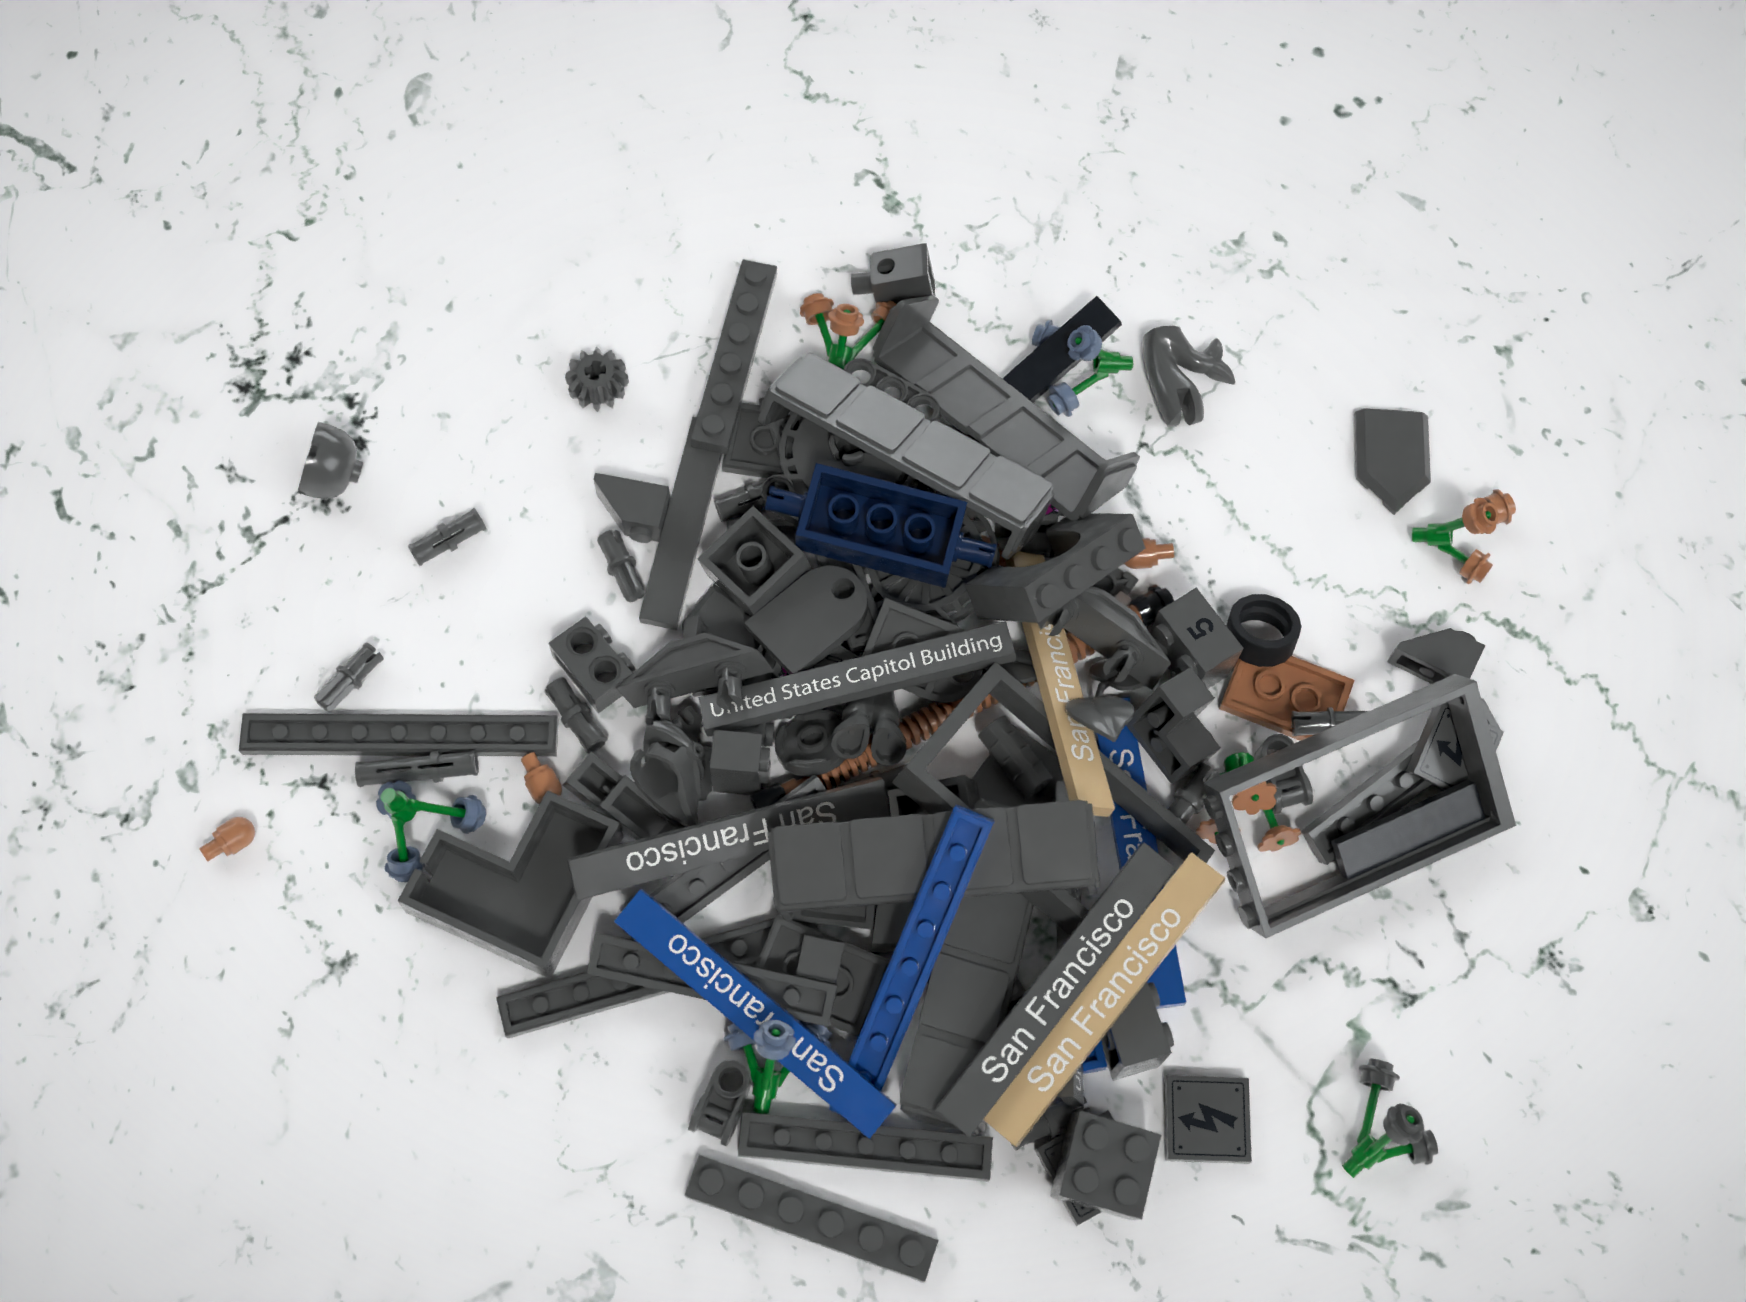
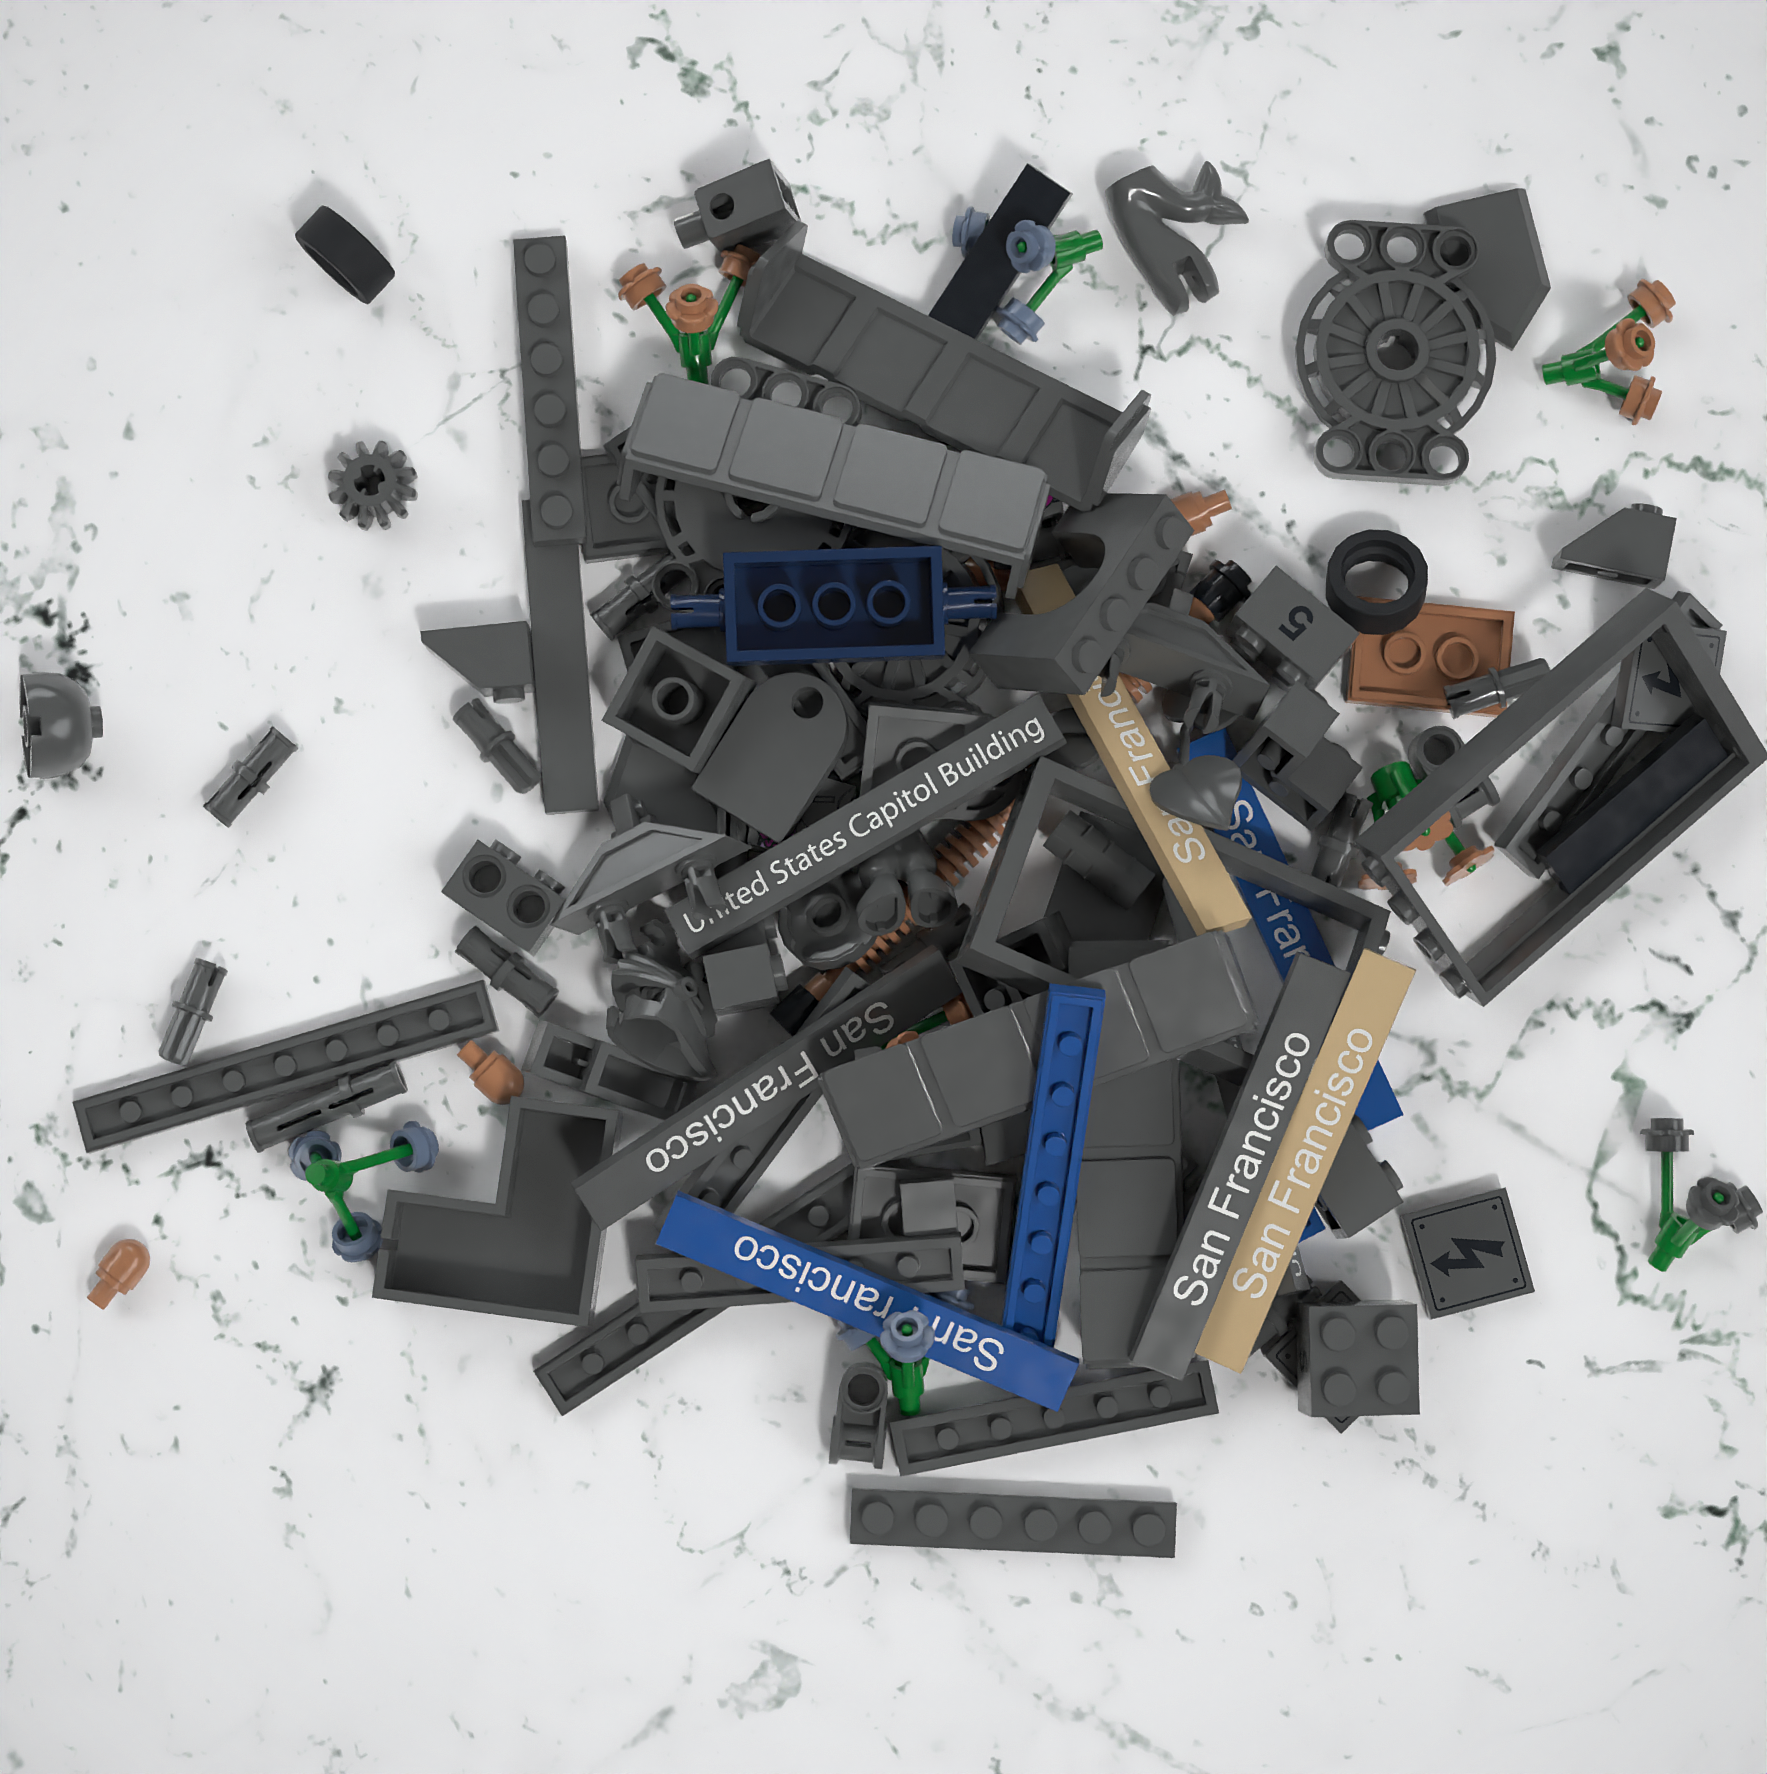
camera: 10 degrees left, 15 degrees up
none -> black tyre [295,205,395,304]
none -> dark grey piece [1295,220,1496,486]

